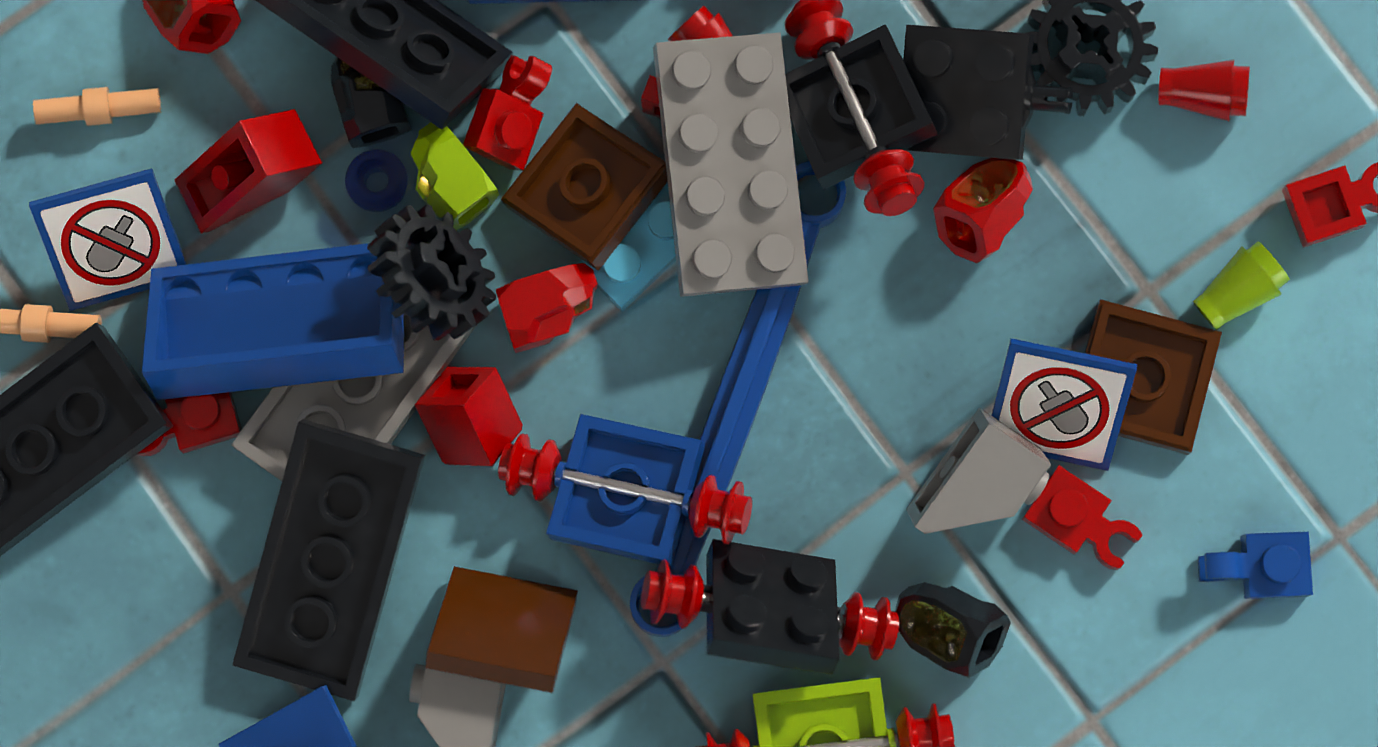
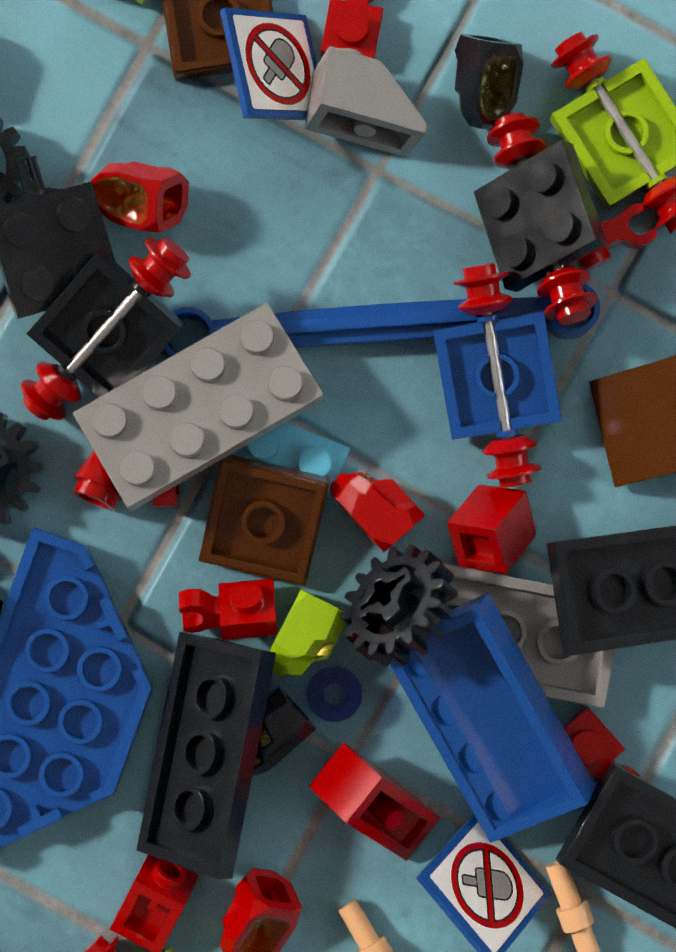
camera: 120 degrees left, 5 degrees up
none -> red plate [569,204,658,271]

